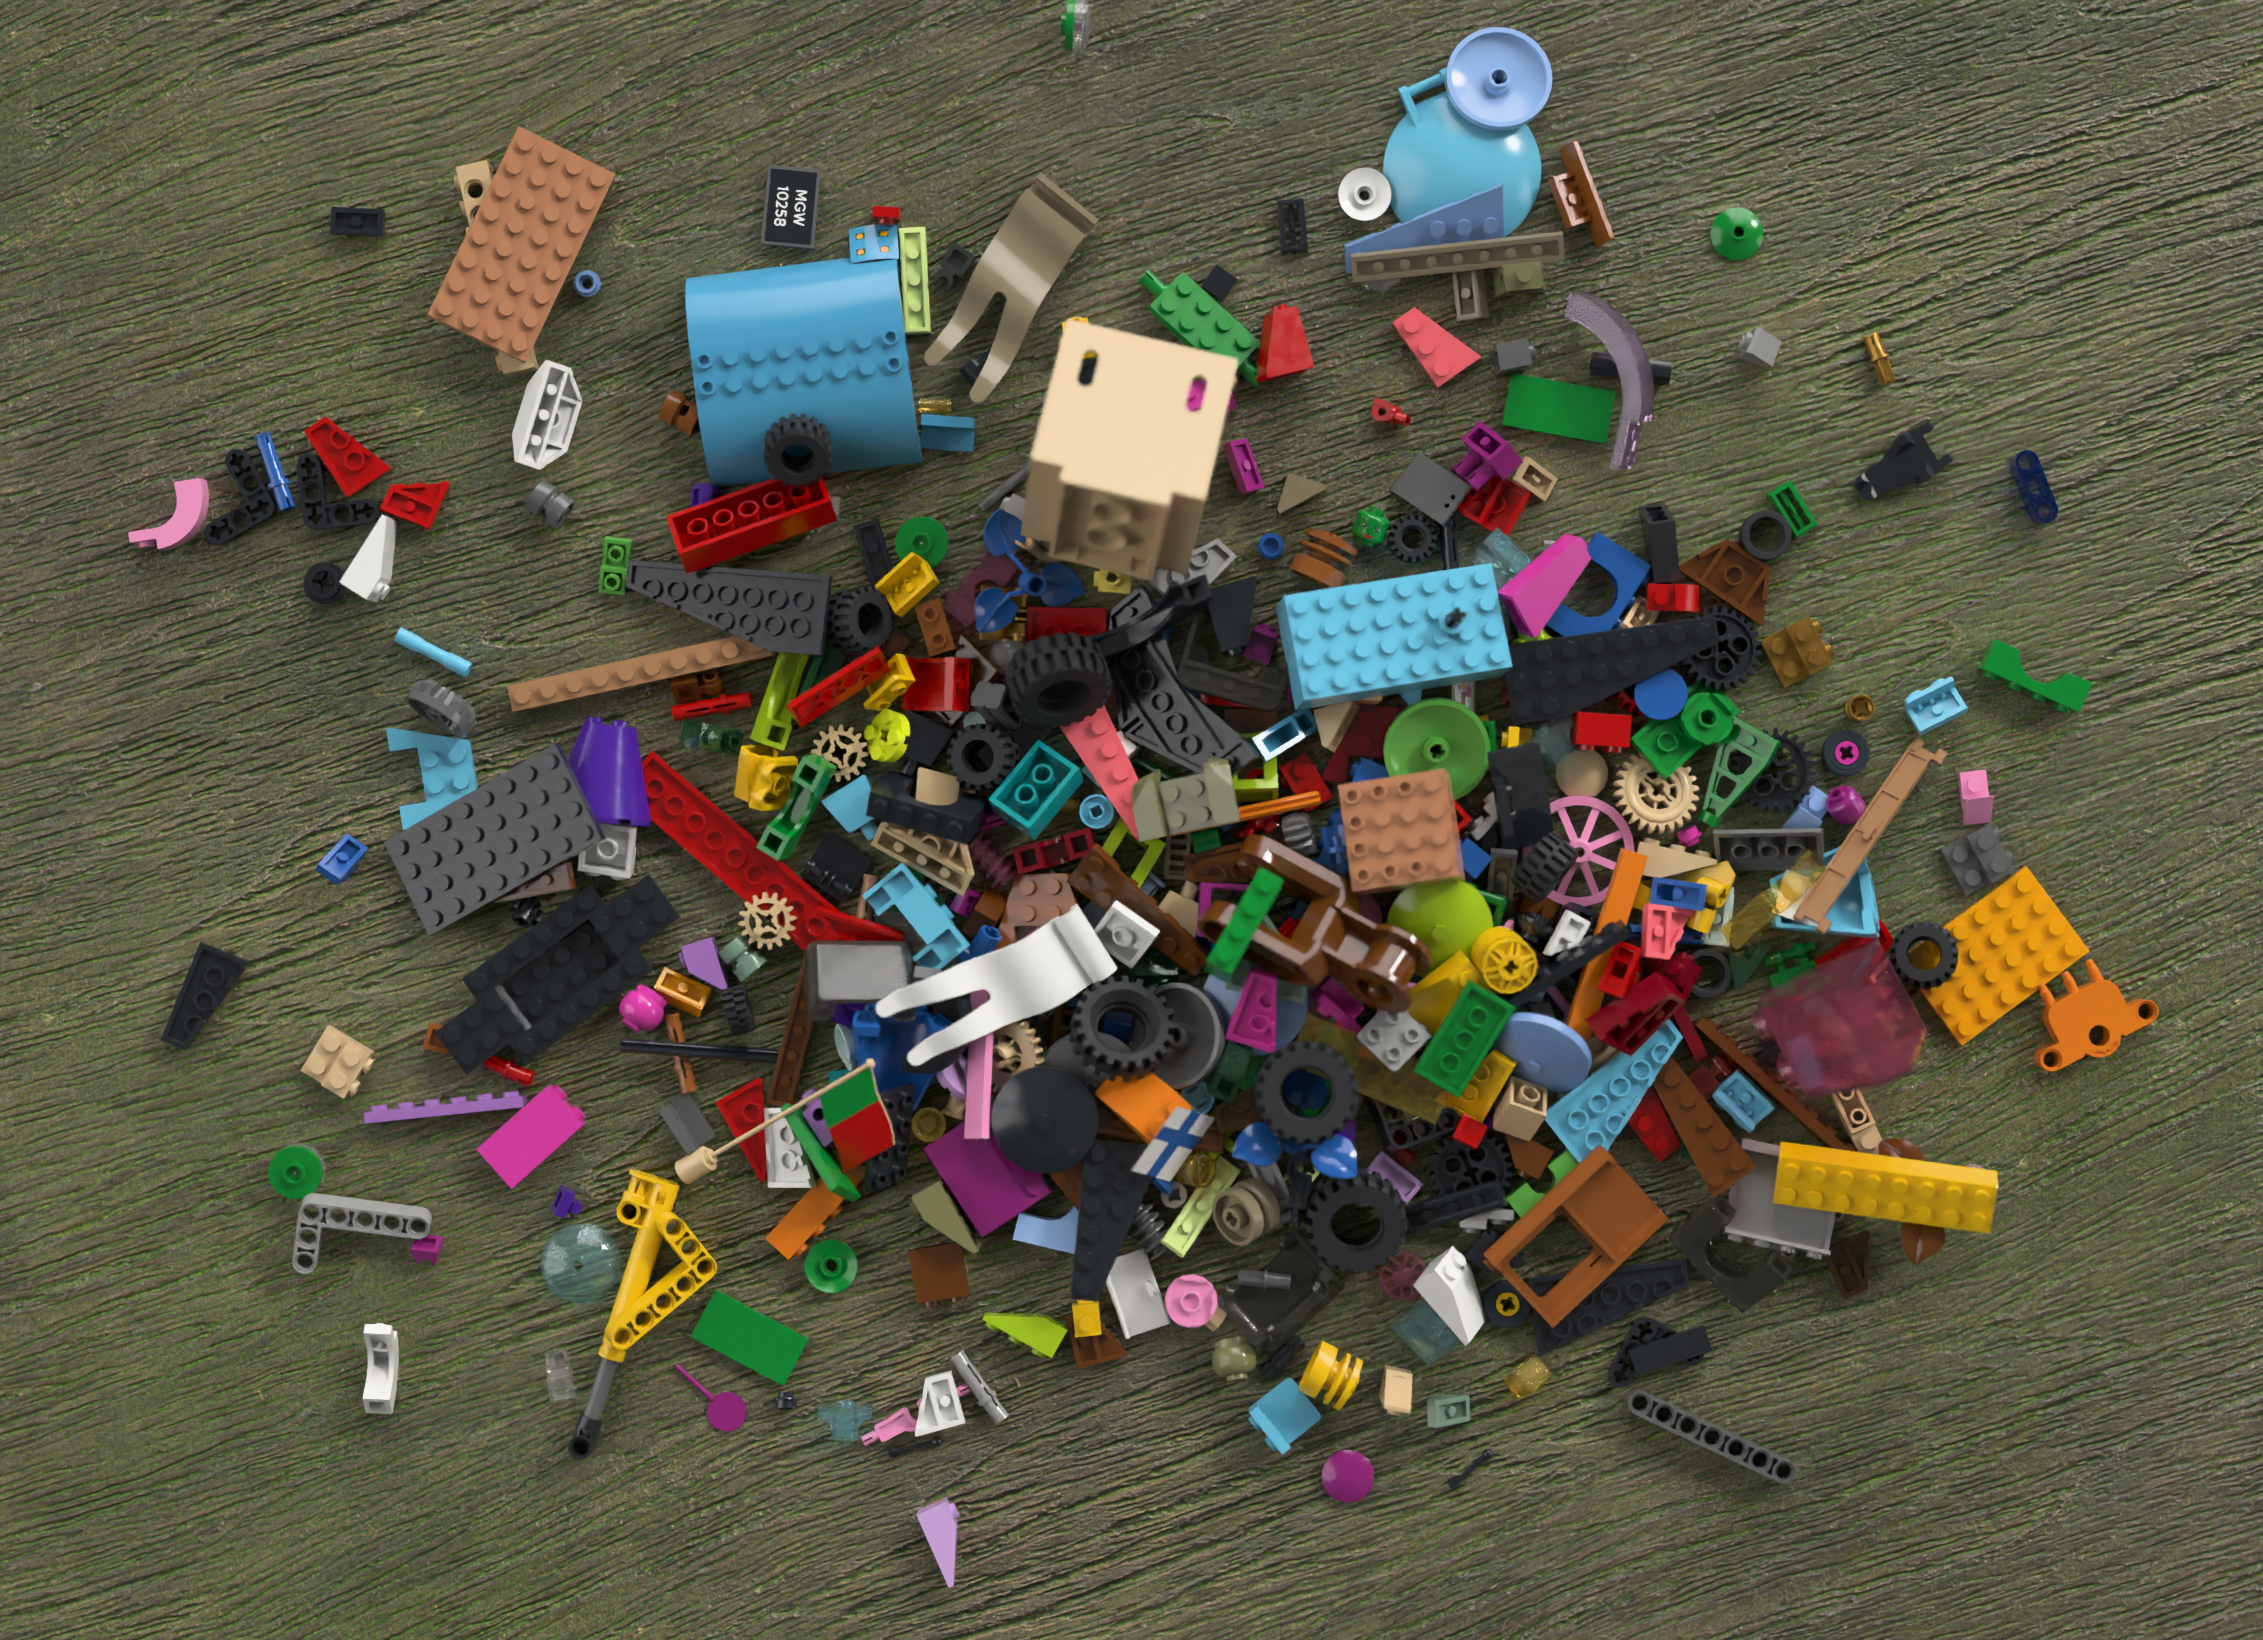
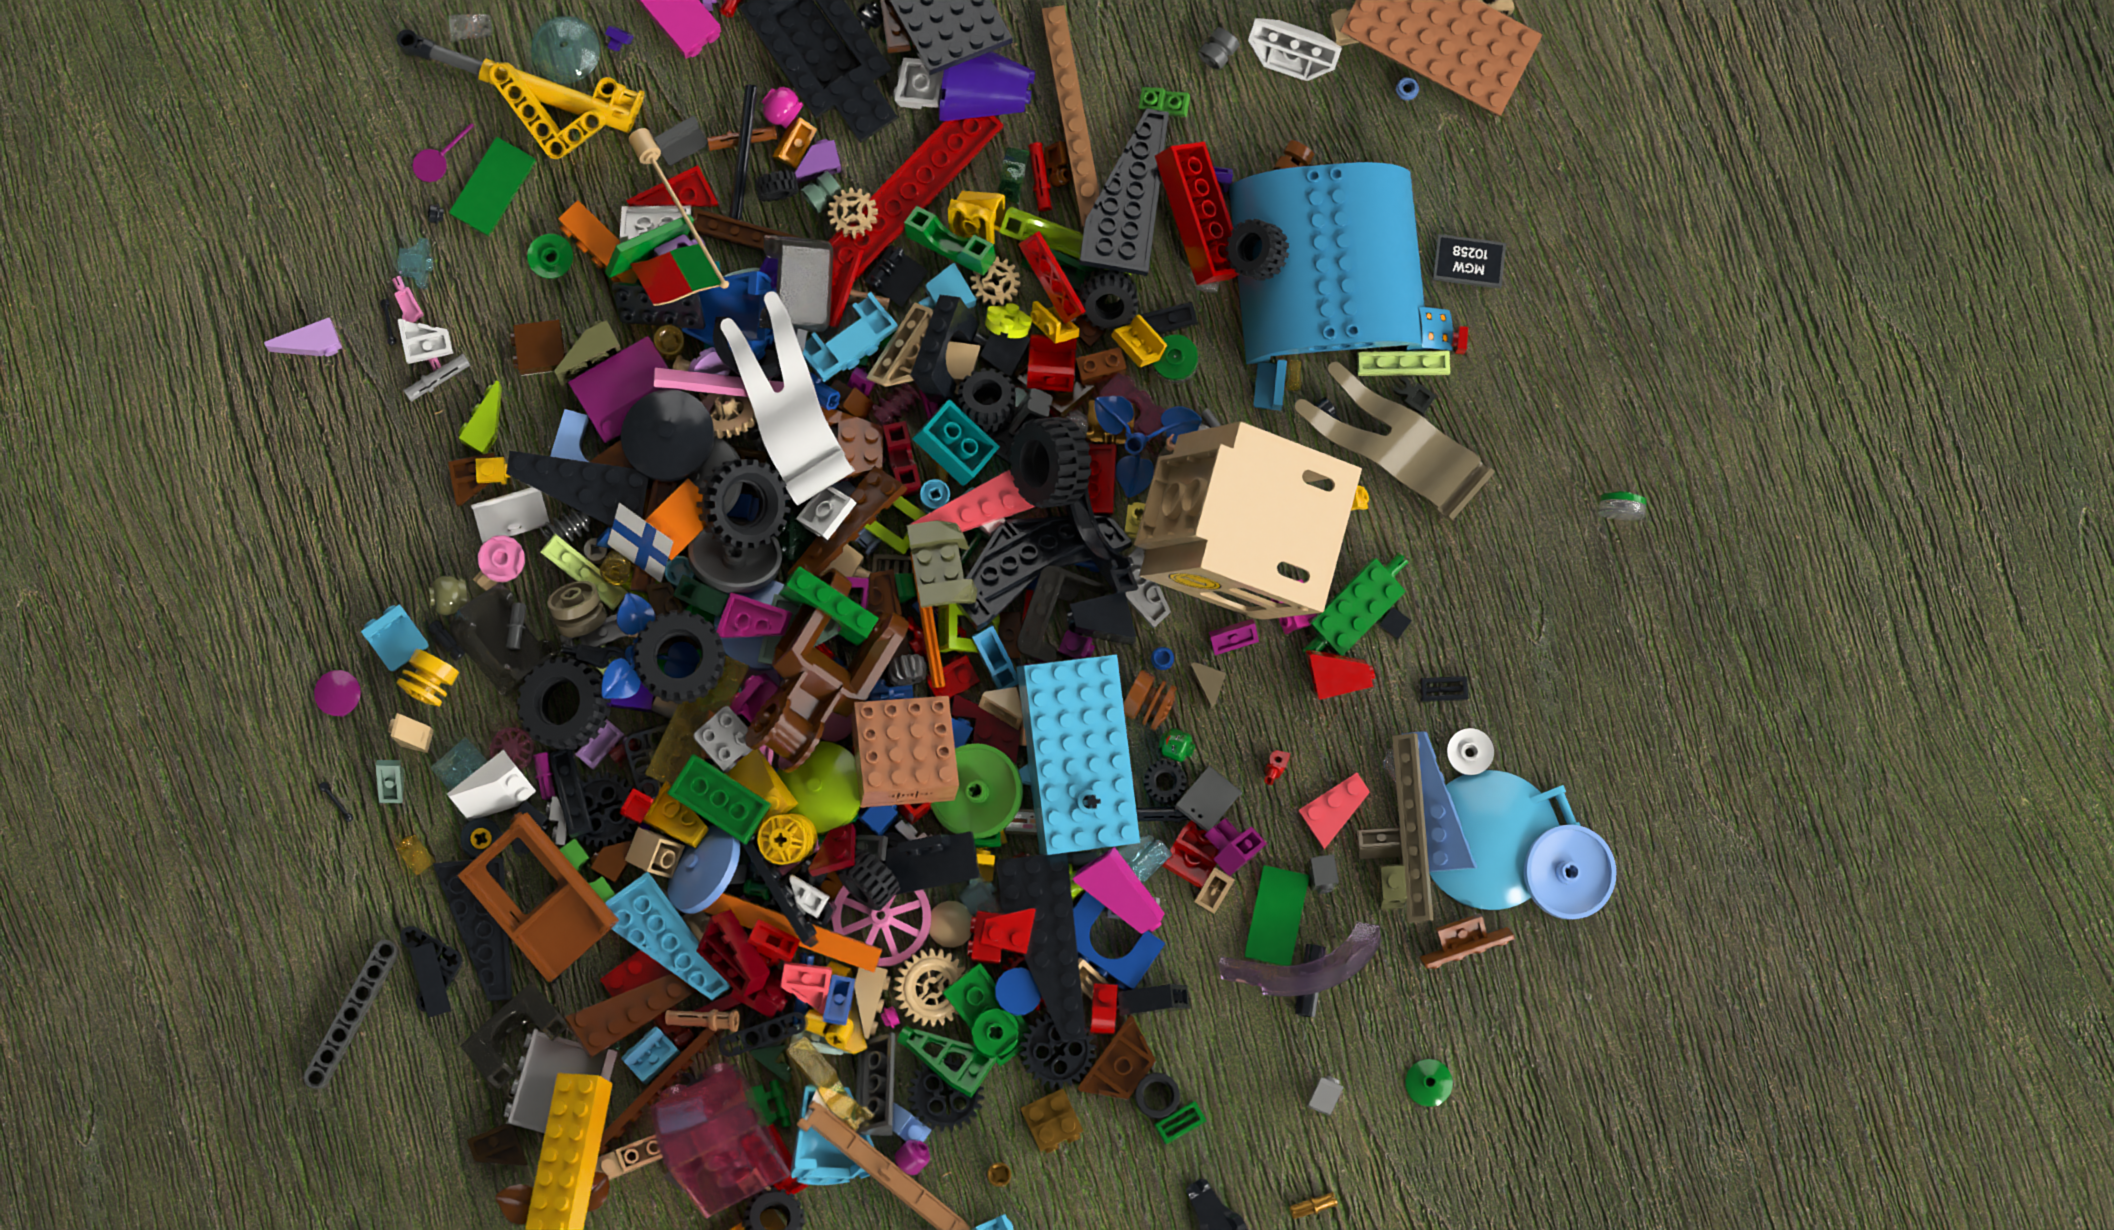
camera: 85 degrees right, 10 degrees down
black bush [1822,729,1870,776] -> none
none -> magenta axle [533,753,555,800]
none -> medium nougat pin [665,1009,739,1032]
none -> black beam [719,1012,808,1057]
none -> dark green bush [744,877,773,901]
none -> dark red wing [809,823,856,877]
none -> red wing [979,908,1036,954]

